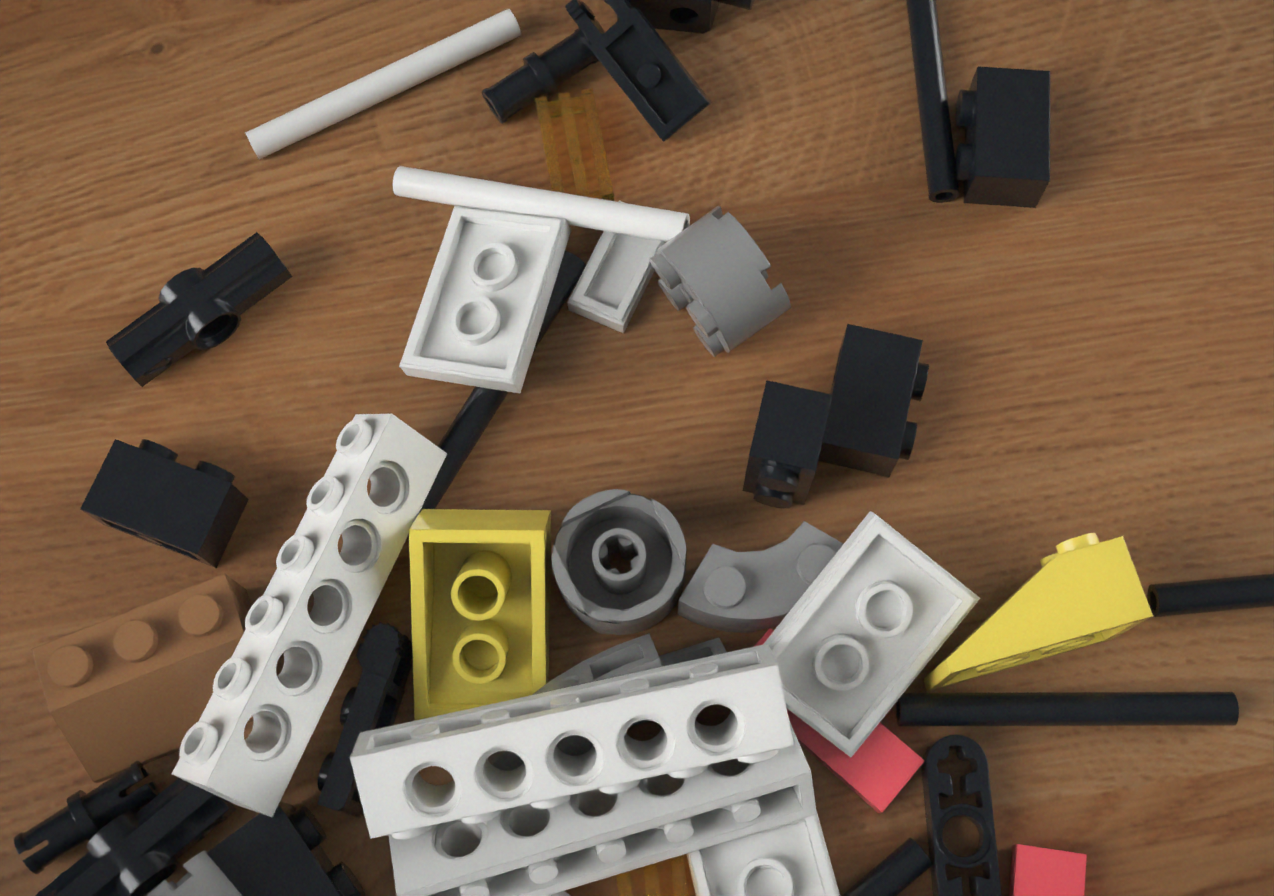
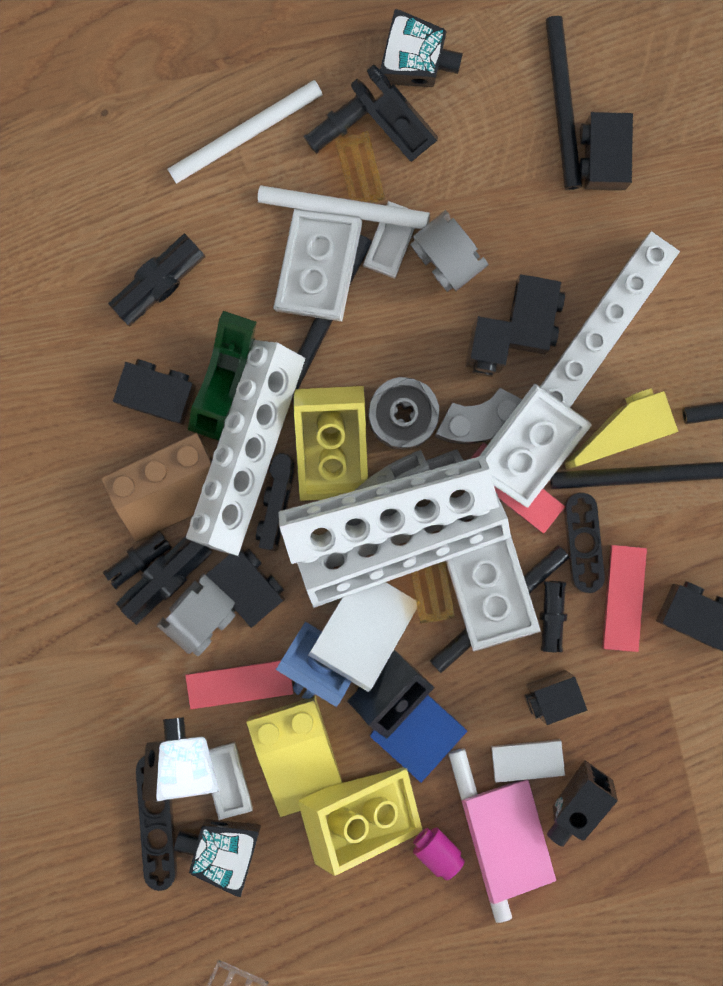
camera: 10 degrees left, 15 degrees up
none -> dark green arch [188,311,257,441]
none -> white brick [540,231,680,408]

